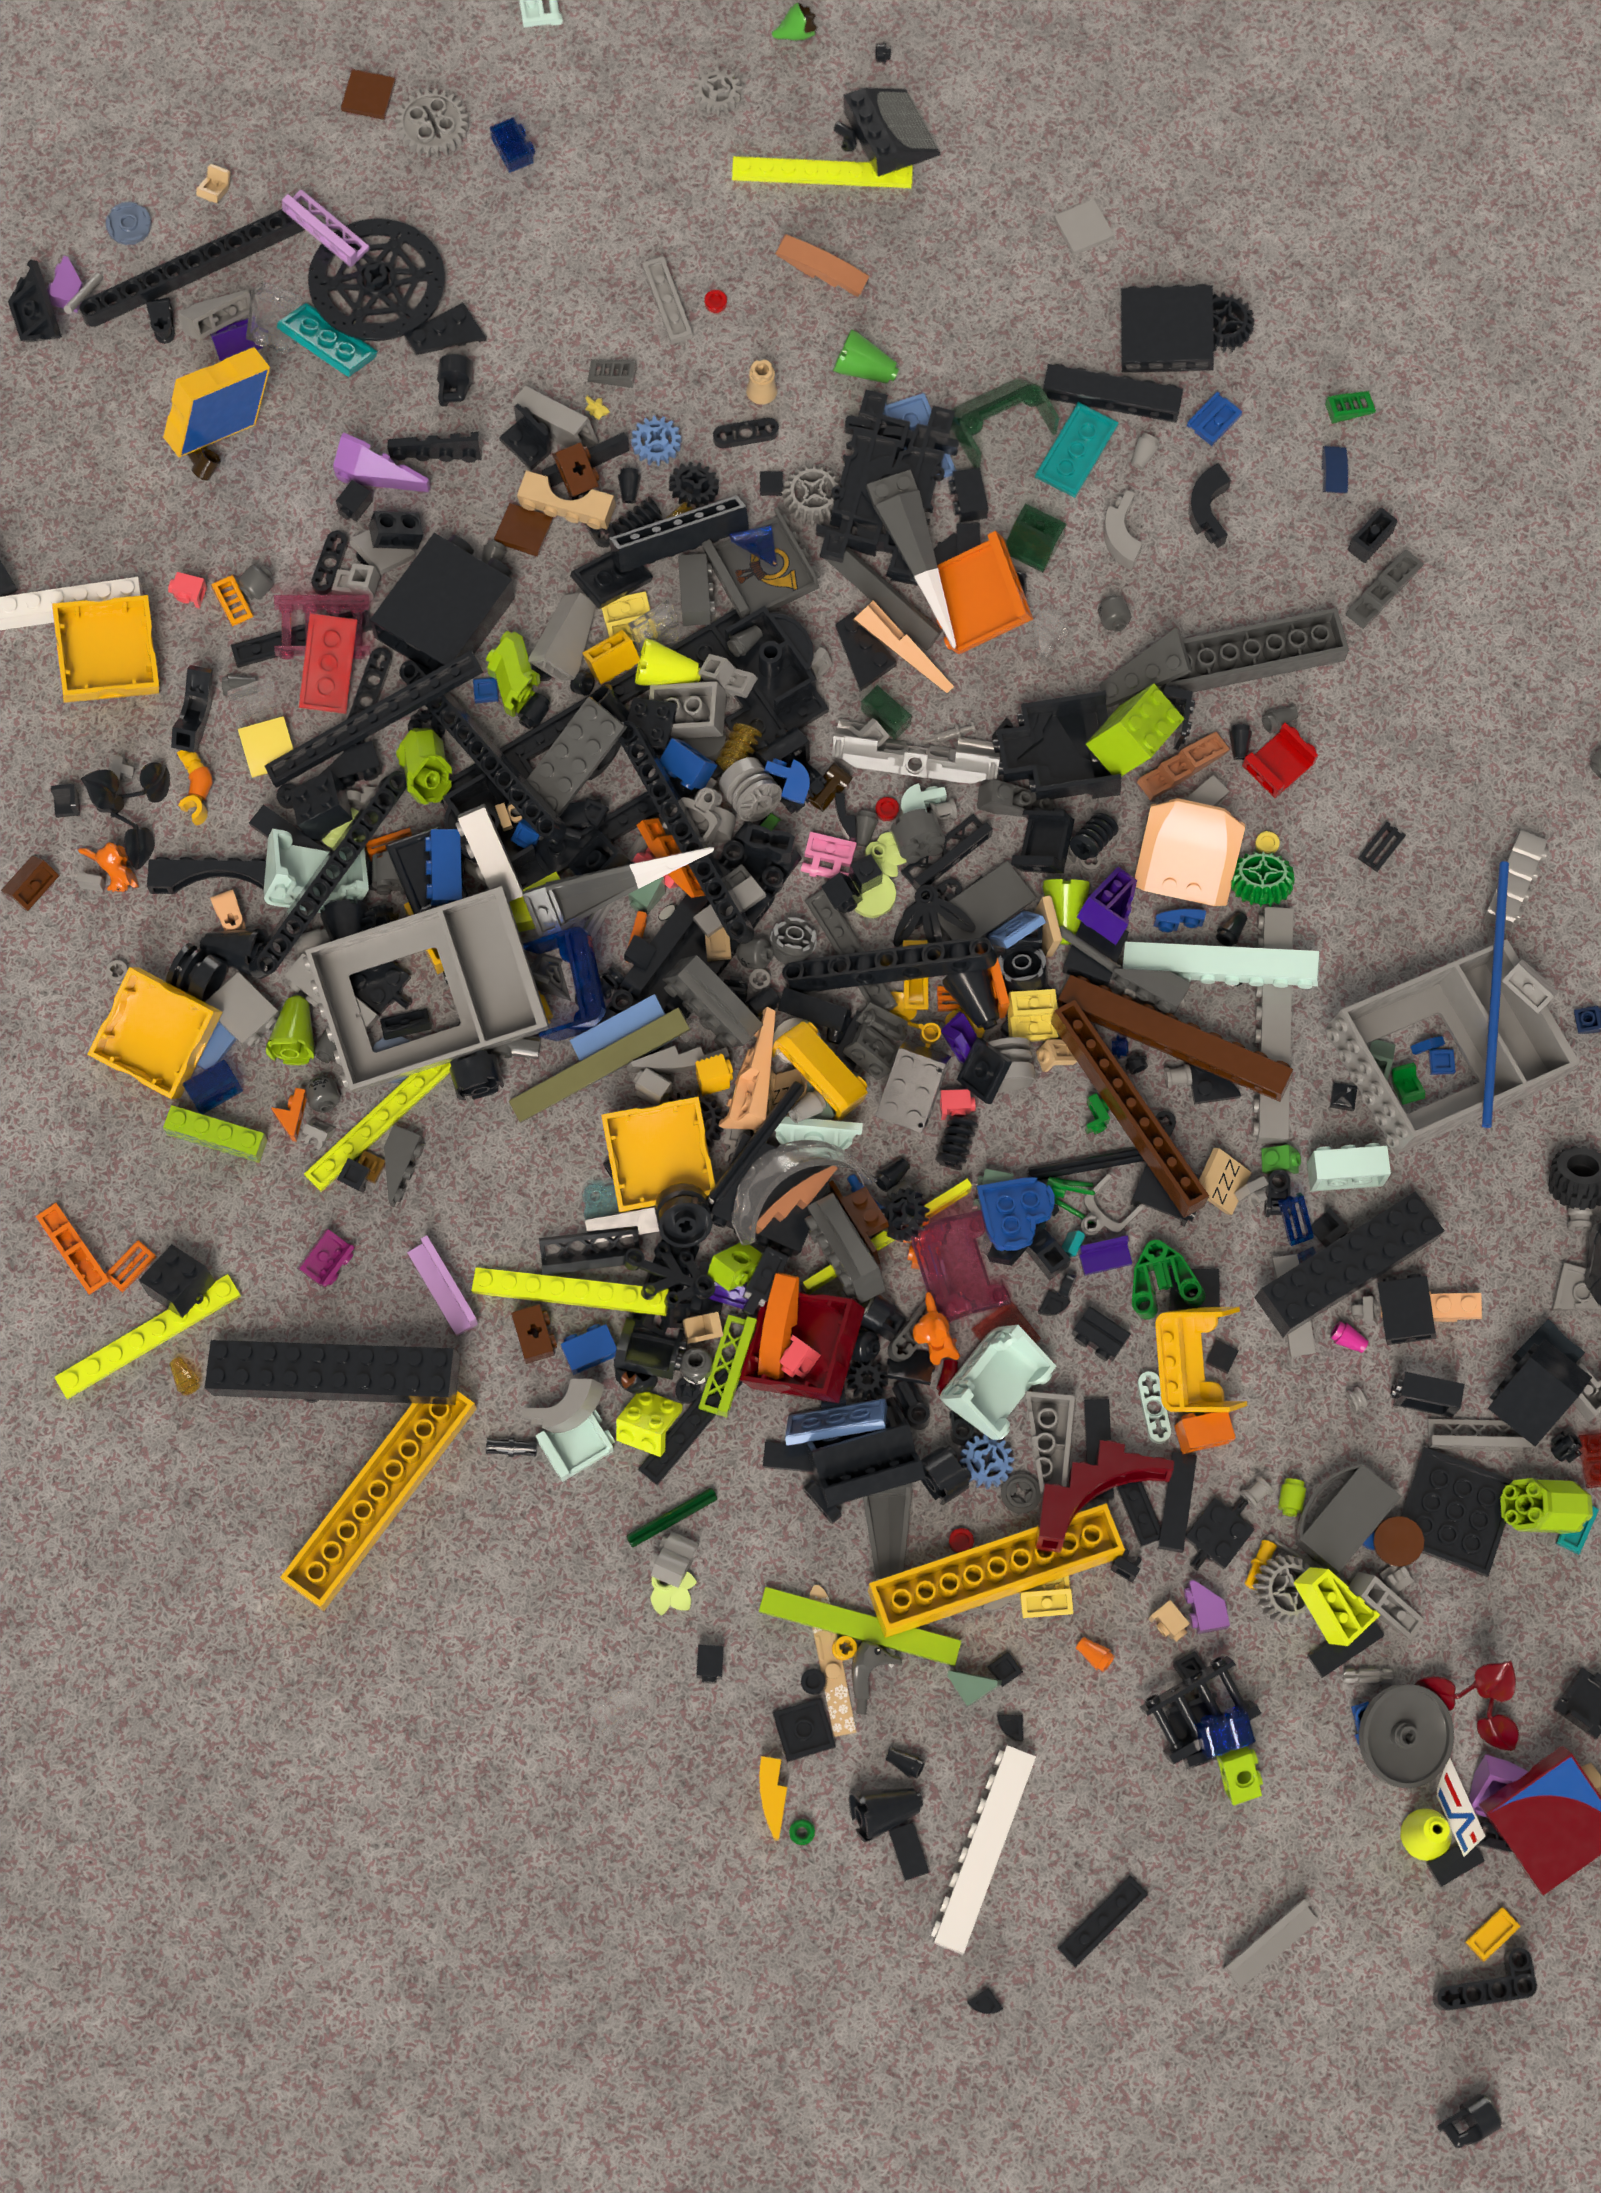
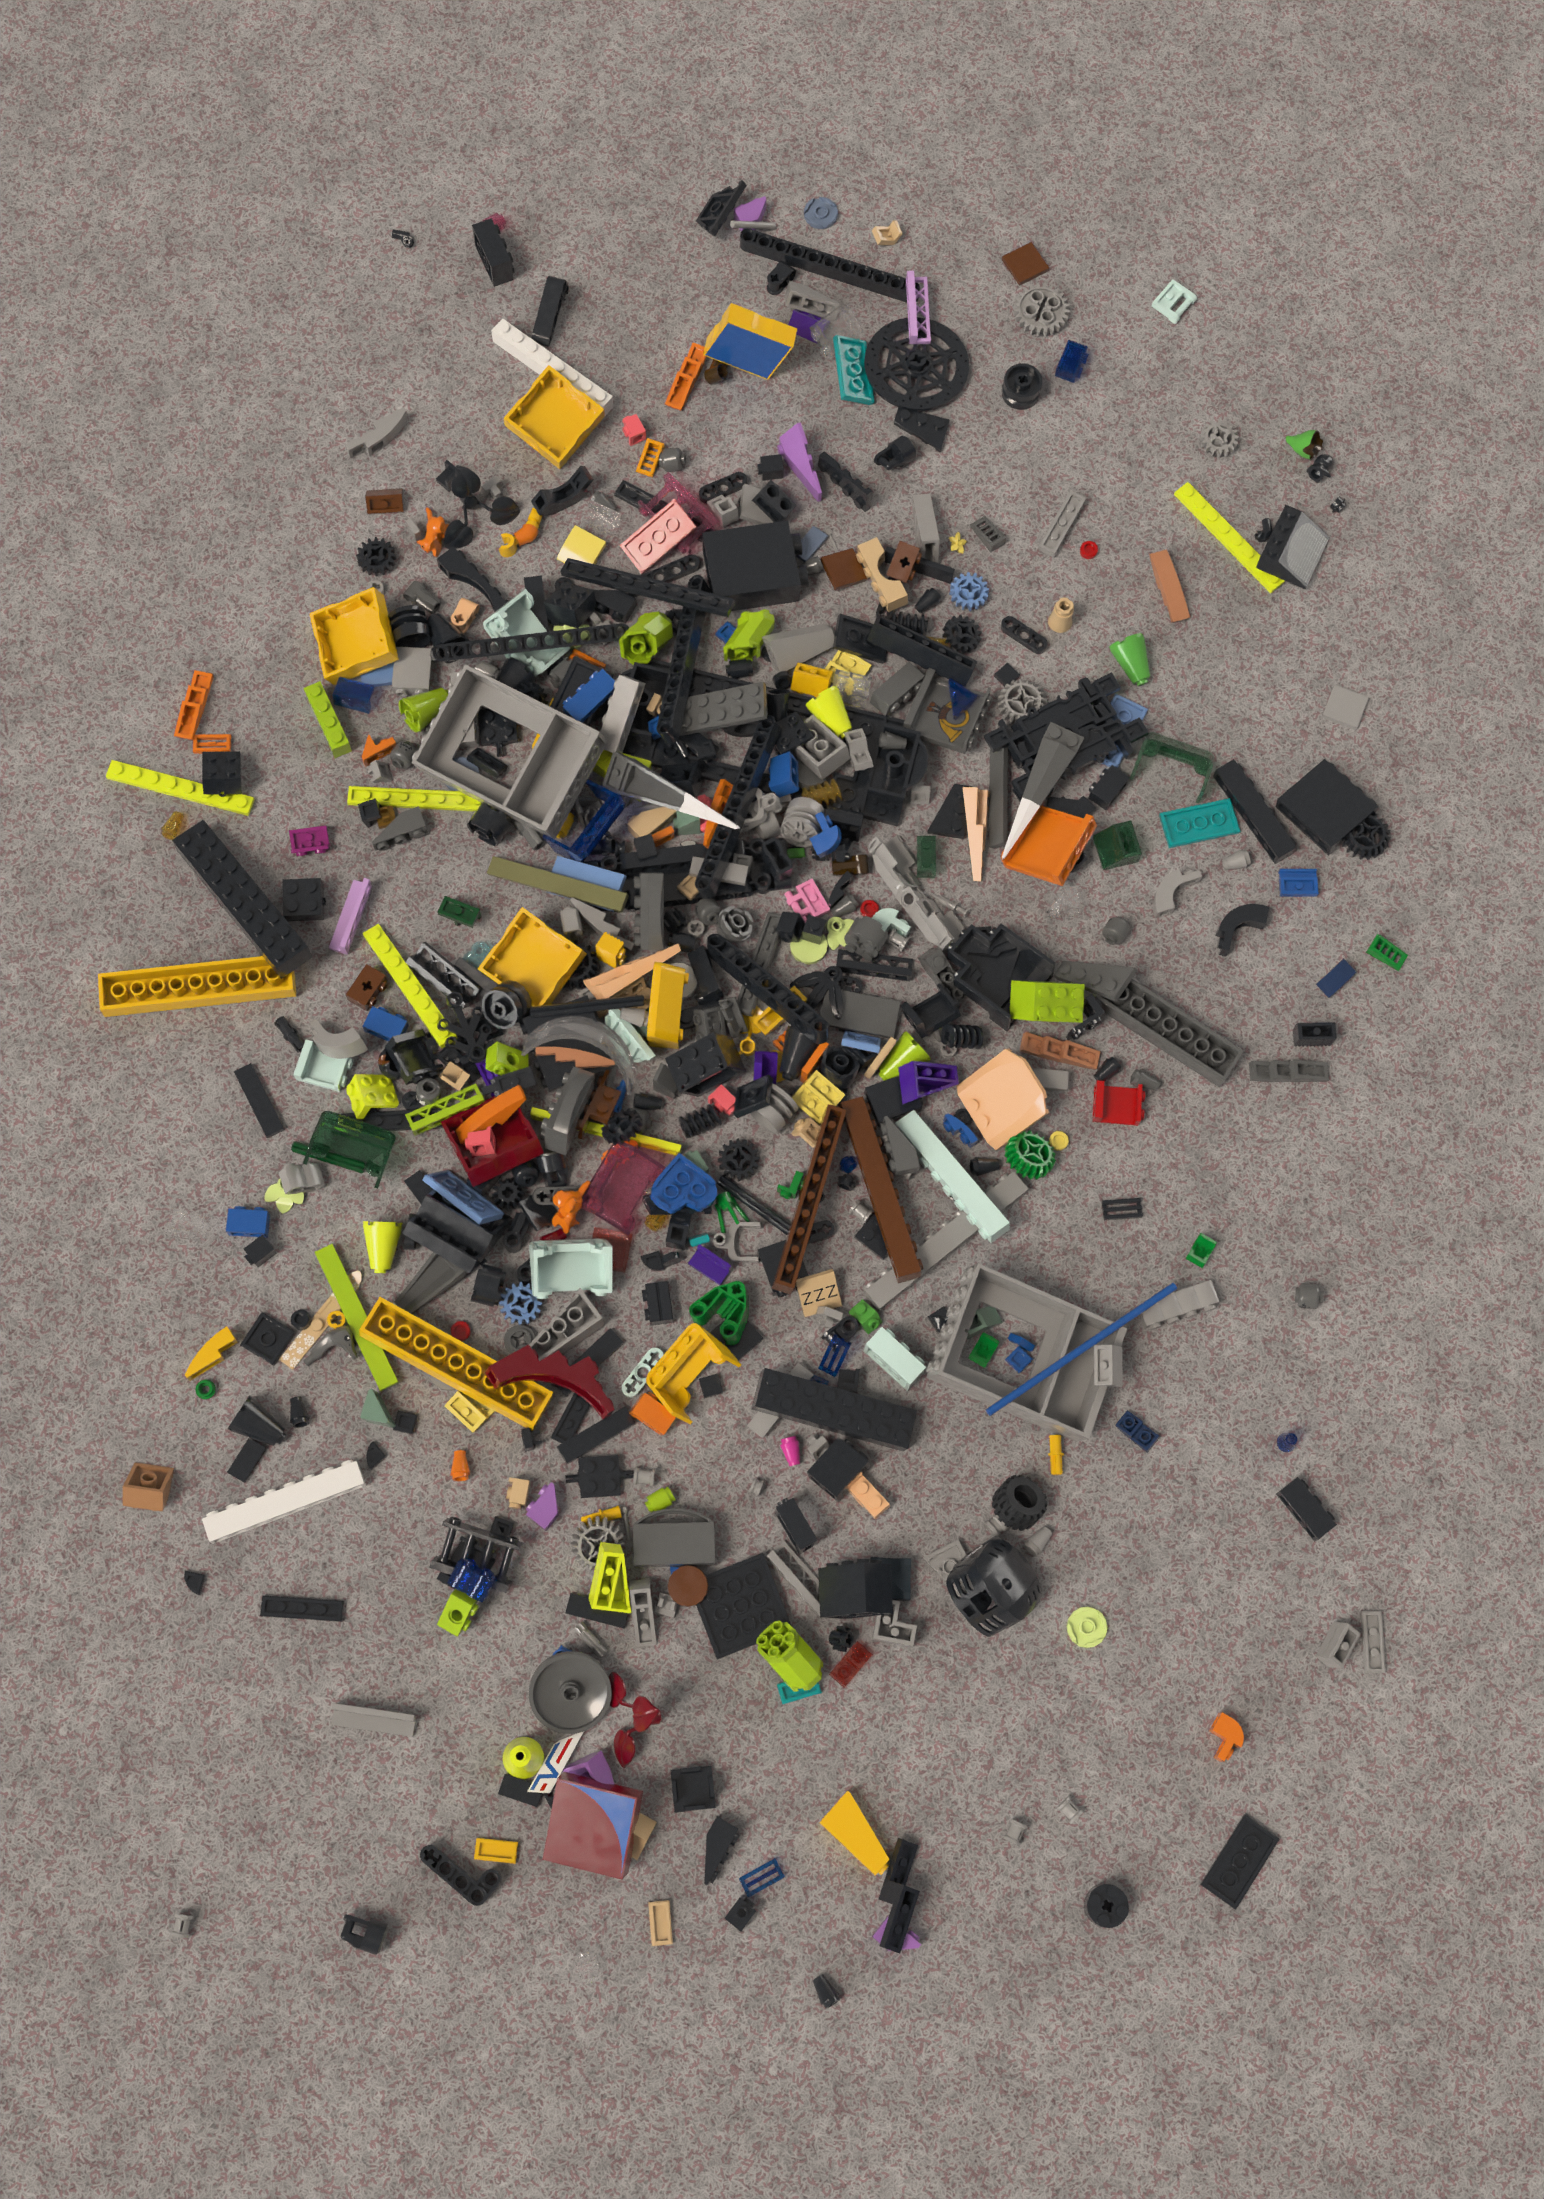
camera: 45 degrees right, 0 degrees up
black bracket [499,403,551,470] -> none
light grey panel [848,718,890,749] -> none
dark grey bar [1060,926,1121,972] -> none
none -> medium nougat slope [123,1462,174,1512]
none -> blue brick [226,1206,270,1238]
none -> black tile [234,1063,284,1138]
none -> black brick [282,878,326,922]
none -> clear green windscreen [303,1111,396,1189]
none -> black gear [356,537,396,576]
none -> neon yellow cone [363,1221,402,1273]
none -> dark grey piece [403,580,442,614]
none -> dark green panel [437,896,481,928]
none -> tan slope [628,807,677,838]
none -> clear yellow cone [644,1214,668,1232]
none -> dark grey slope [653,1063,681,1099]
none -> orange slope [665,342,707,411]
none -> black gear [718,1138,760,1181]
none -> sand blue tile [796,526,828,562]
none -> black plate [954,1109,972,1125]
none -> black wheel [1002,363,1042,410]
none -> yellow axle [1048,1435,1064,1475]
none -> green bracket [1185,1233,1217,1269]
none -> black animal [1306,454,1334,483]

